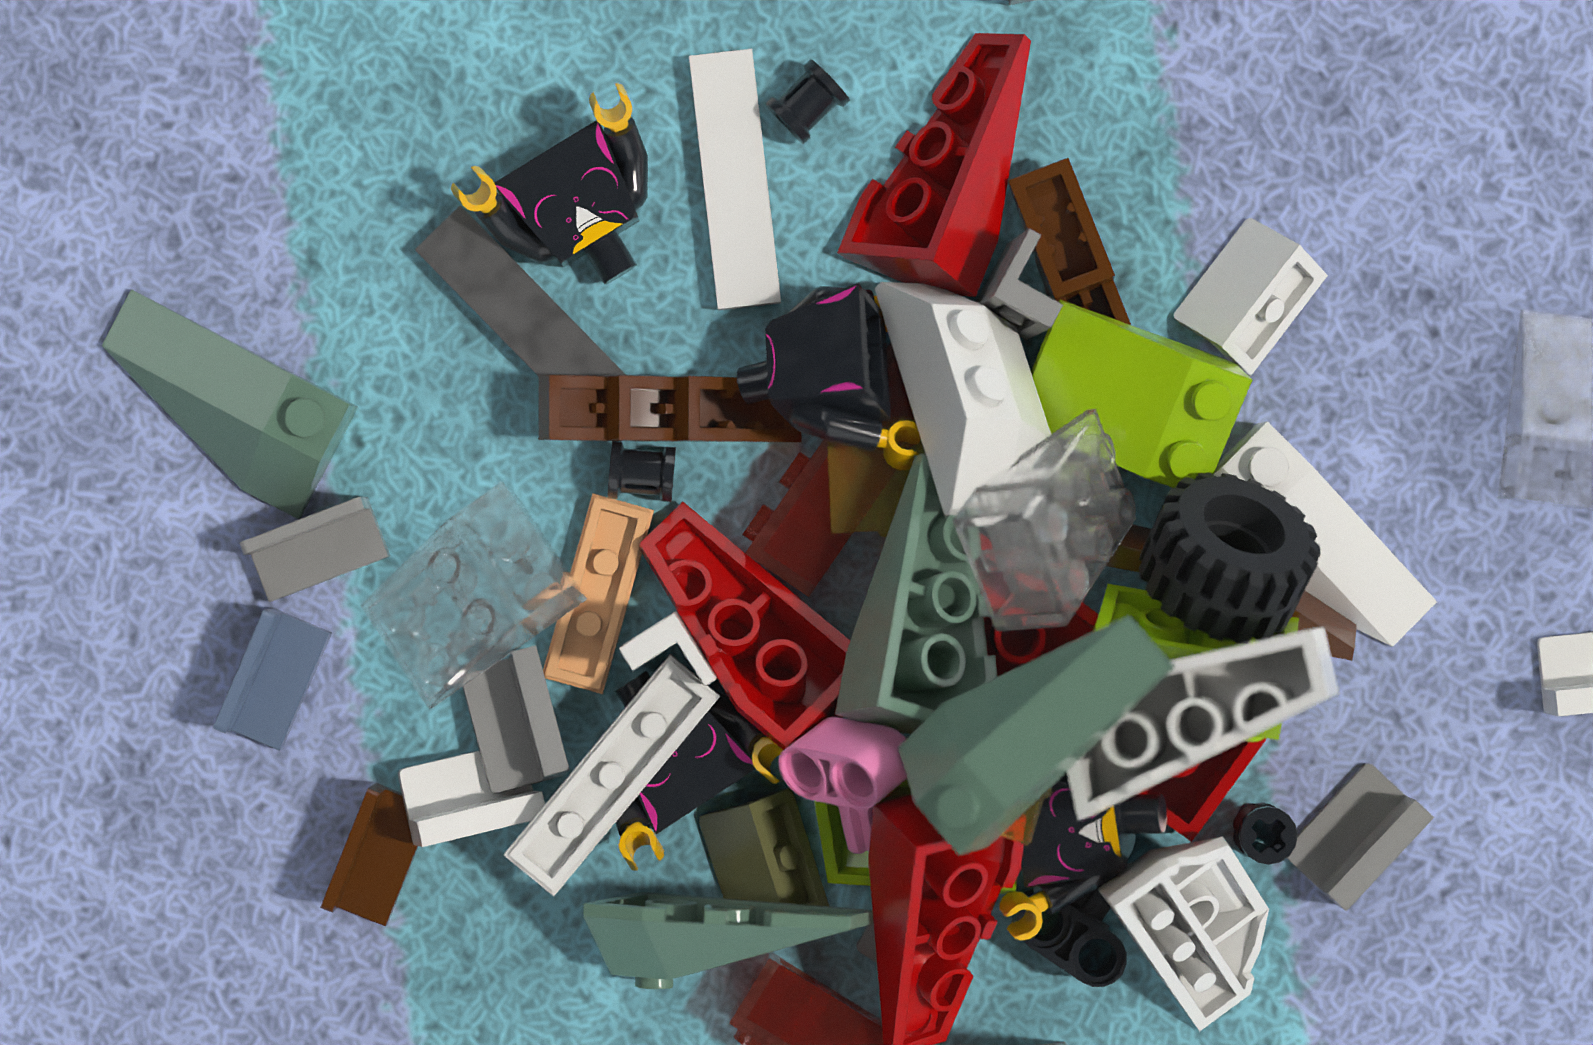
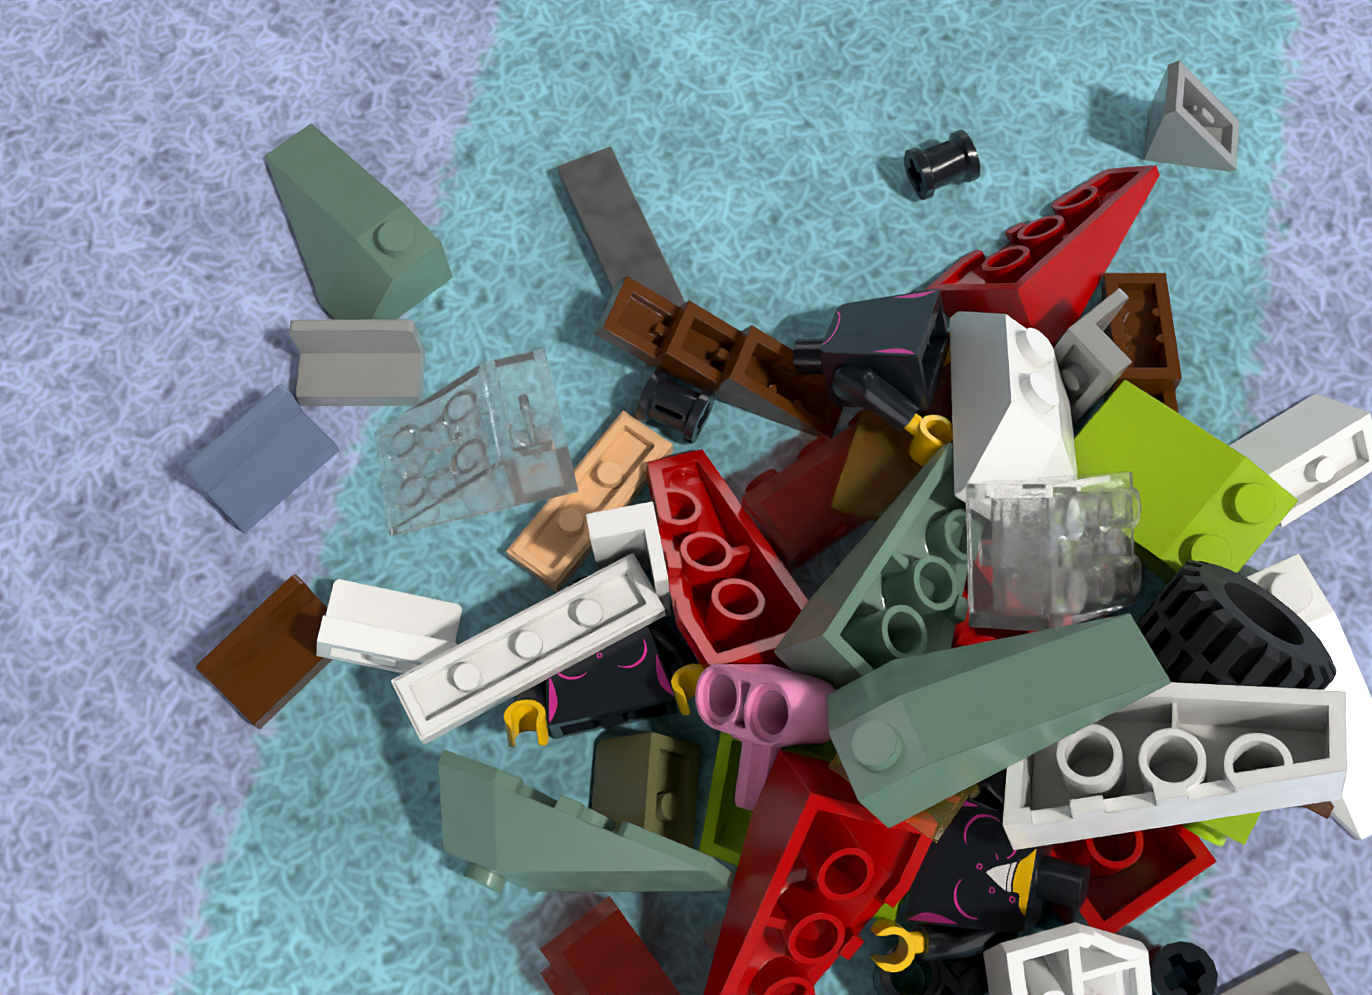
camera: 20 degrees right, 20 degrees down
black torso [451,83,648,285] -> none
light grey panel [460,645,570,794] -> none
white tile [689,49,781,311] -> none

